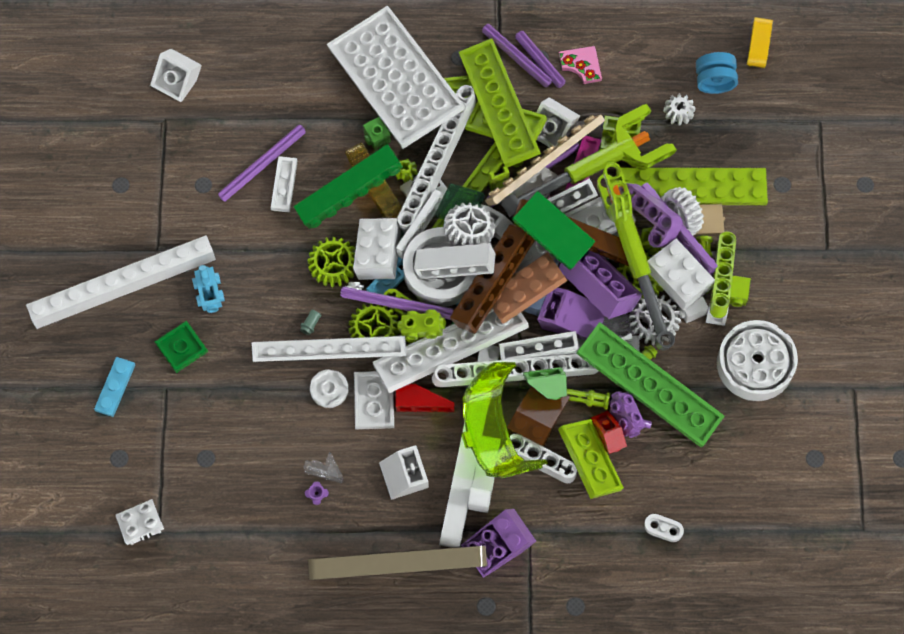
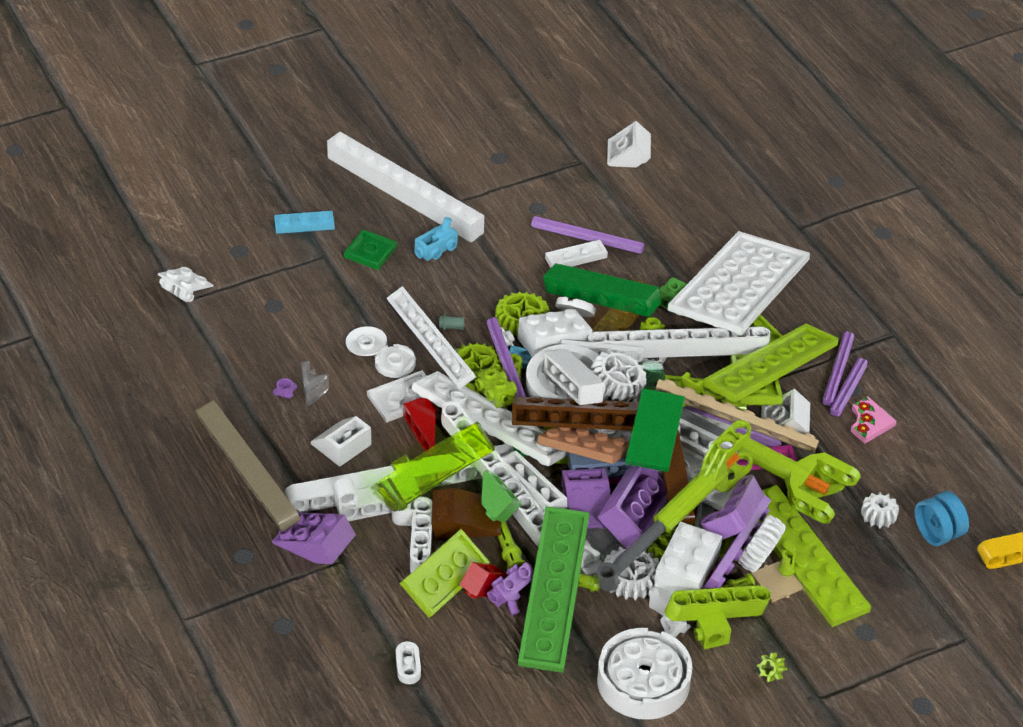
camera: 60 degrees right, 25 degrees down
none -> white dish [346,326,387,356]
none -> white tile [555,297,596,317]
none -> lime gear [757,652,788,682]
none -> lime pin [778,549,797,577]

